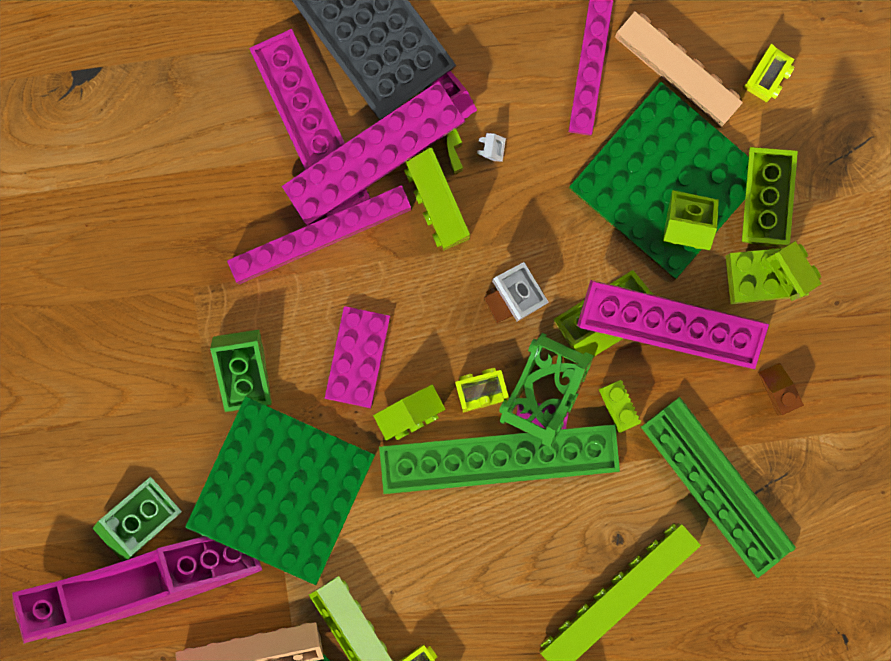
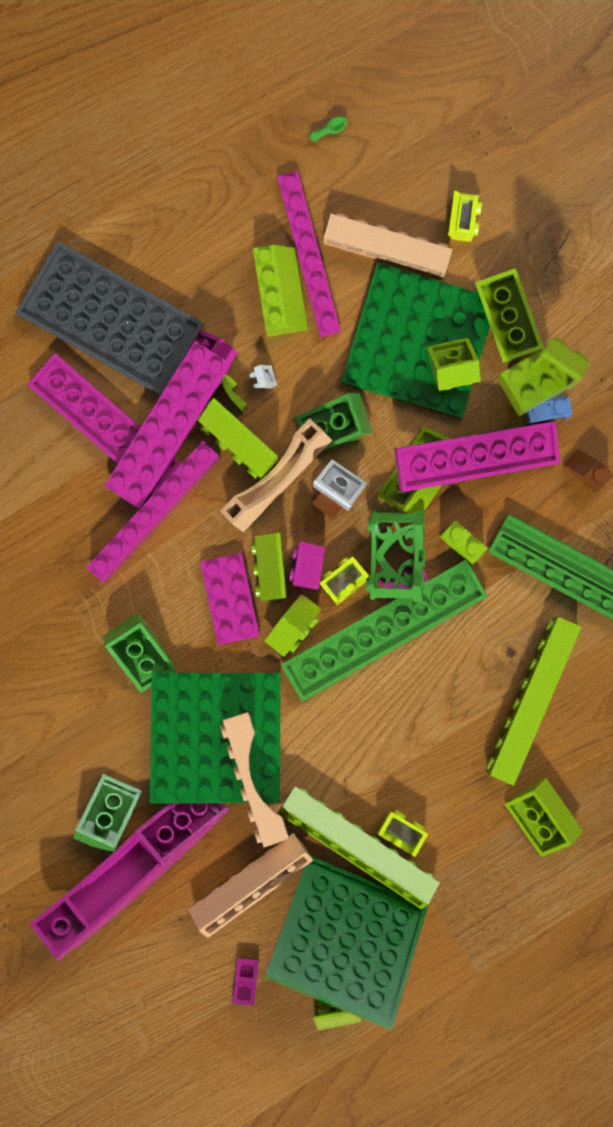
camera: 20 degrees left, 0 degrees up
none -> light nougat arch [220,418,332,532]
none -> light nougat arch [220,712,289,847]
none -> lime slope [251,533,287,601]
none -> lime slope [253,245,308,337]
none -> dark pink slope [289,542,325,590]
none -> bright green slope [296,393,373,452]
none -> medium blue window [524,396,573,425]

